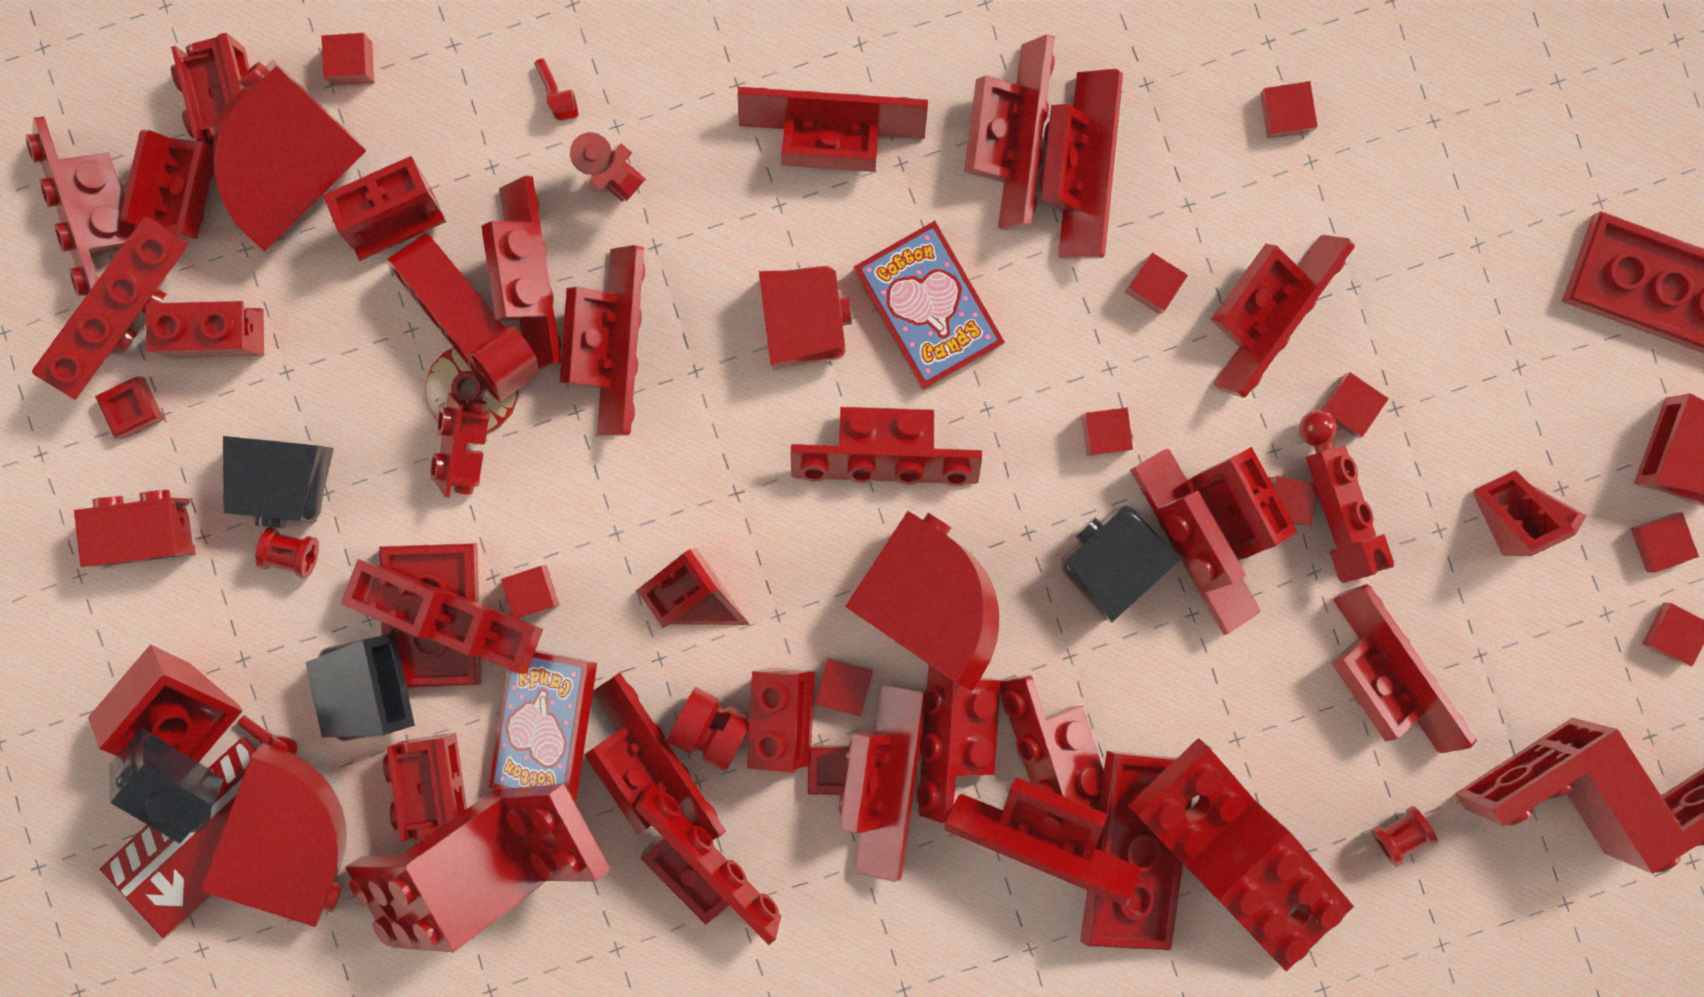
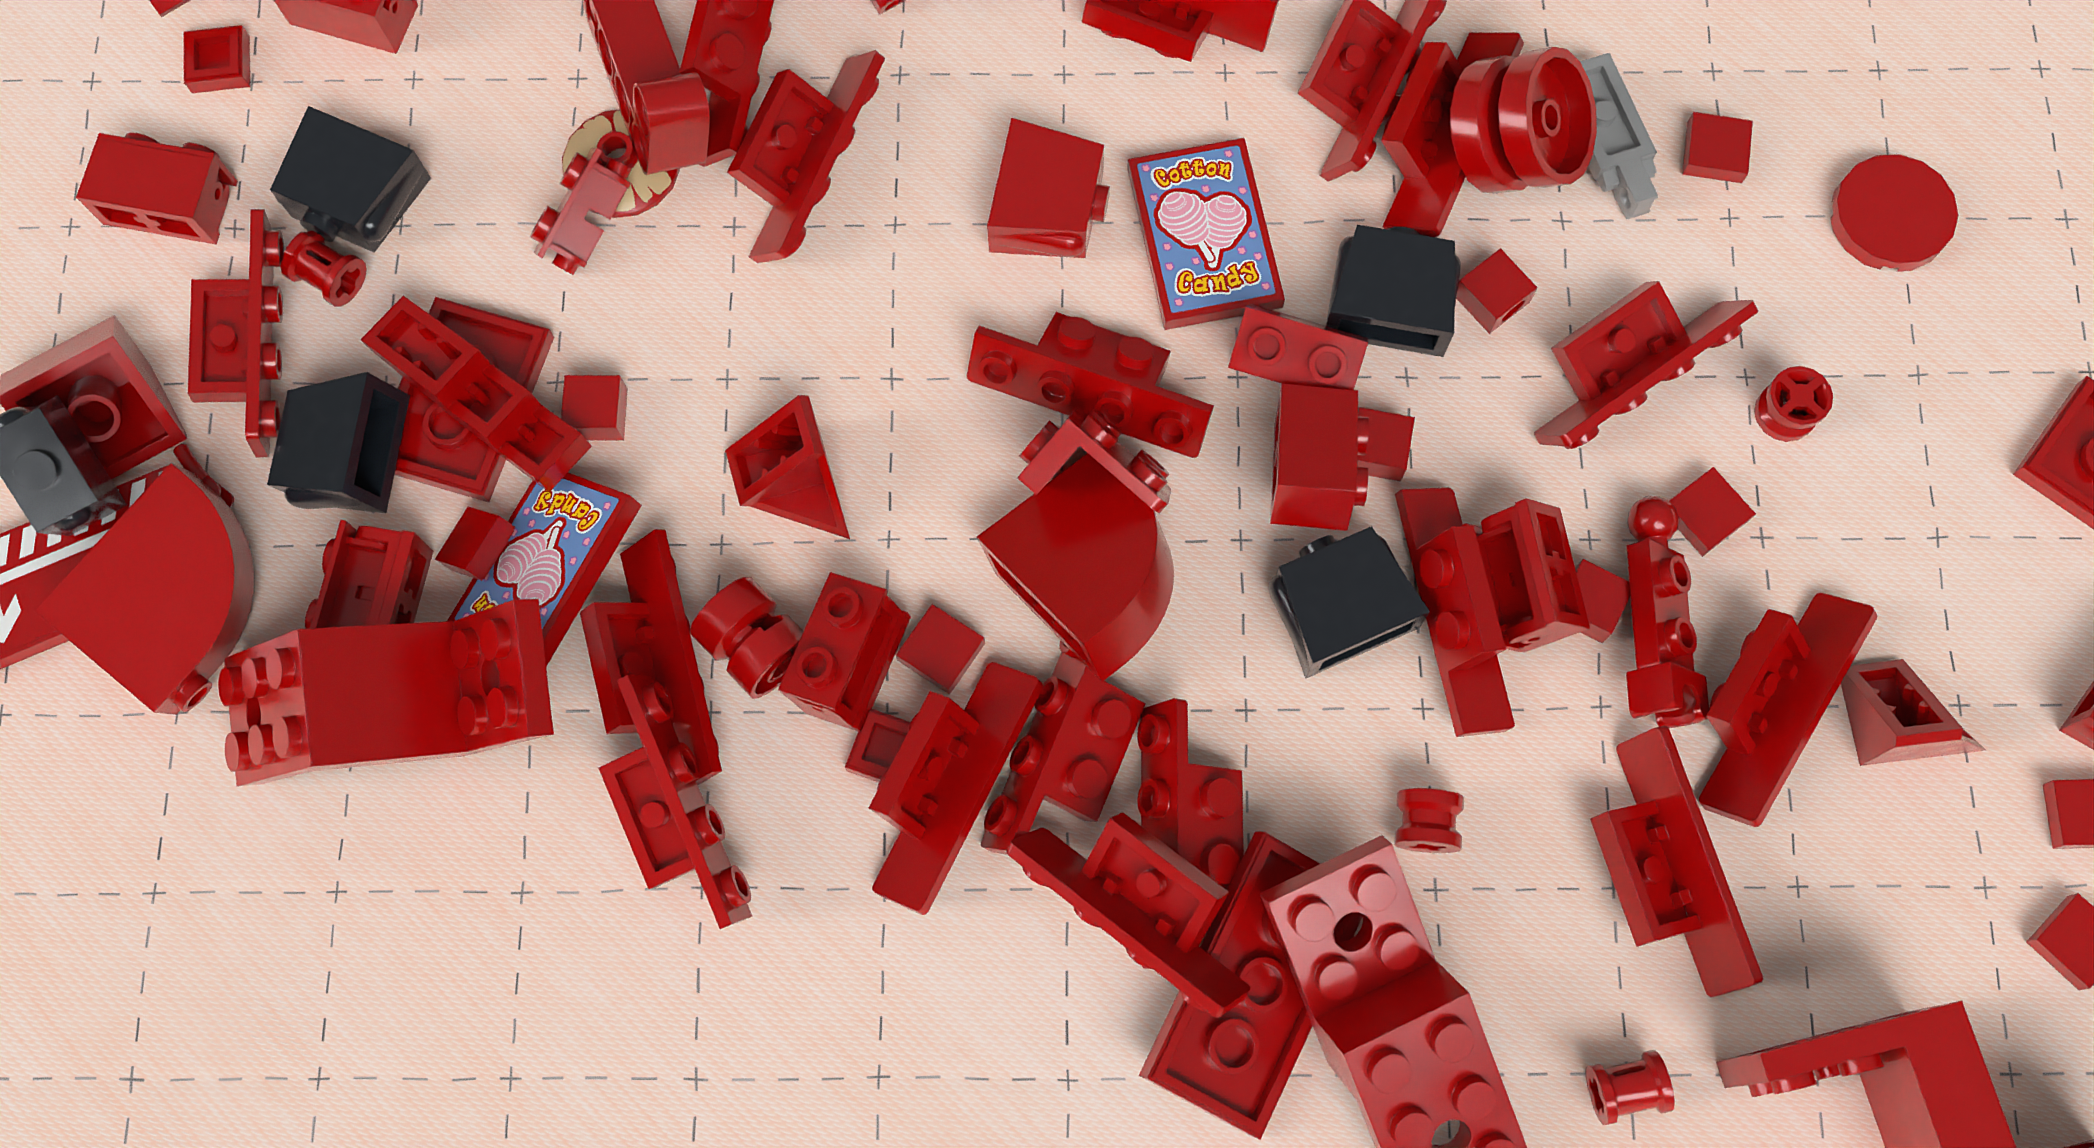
camera: 15 degrees right, 15 degrees down
none -> red bracket [188,209,284,458]
none -> red tile [434,506,515,581]
none -> red bracket [1017,407,1171,513]
none -> red hinge [1228,304,1369,390]
none -> red brick [1270,384,1369,531]
none -> black torso [1326,225,1461,357]
none -> red wheel [1394,788,1464,853]
none -> red wheel [1450,47,1597,193]
none -> light grey hinge [1580,53,1658,220]
none -> red bracket [1699,593,1878,827]
none -> red wheel [1754,366,1833,442]
none -> red tile [1830,154,1959,272]

